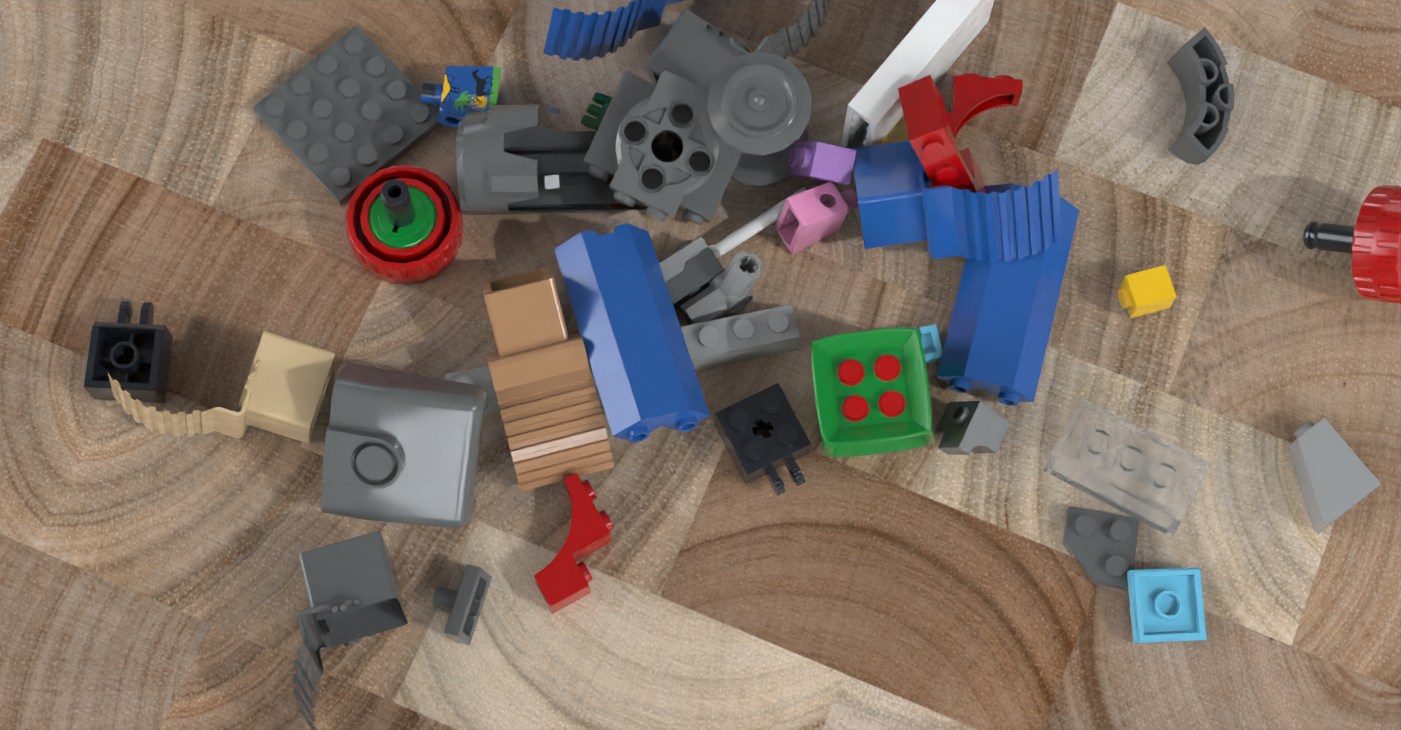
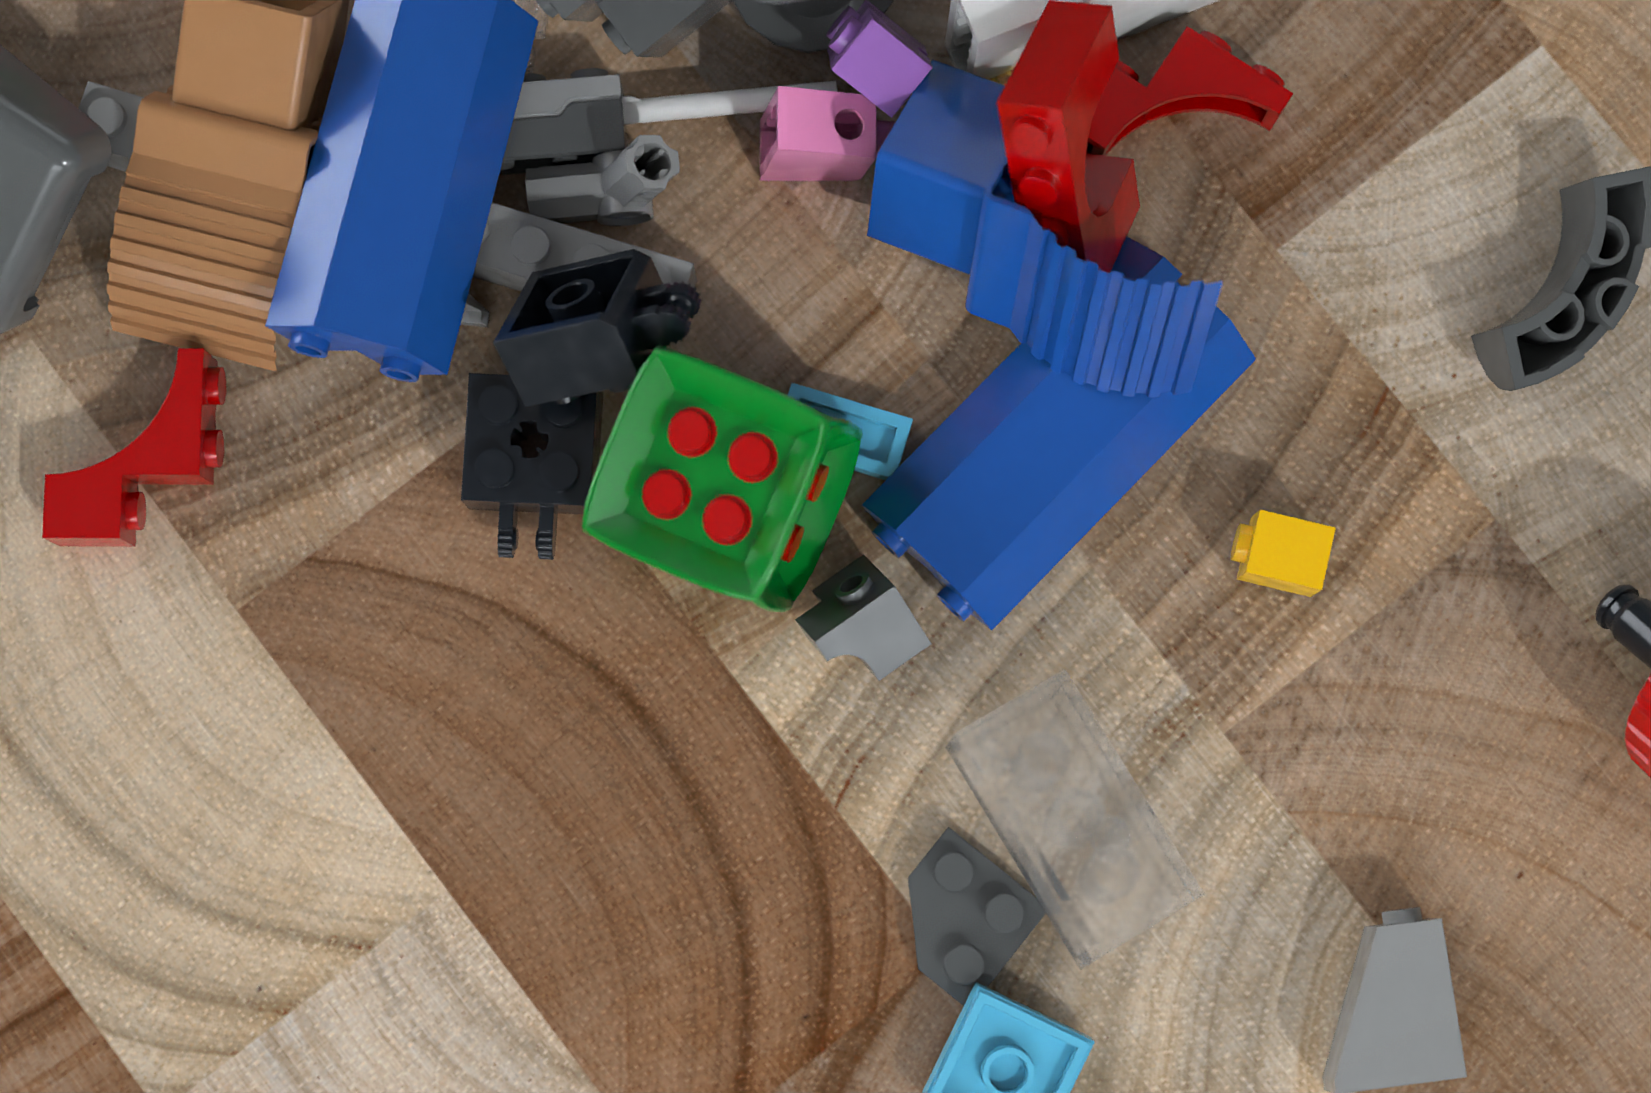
camera: 30 degrees right, 10 degrees up
none -> black hinge [493,249,702,407]

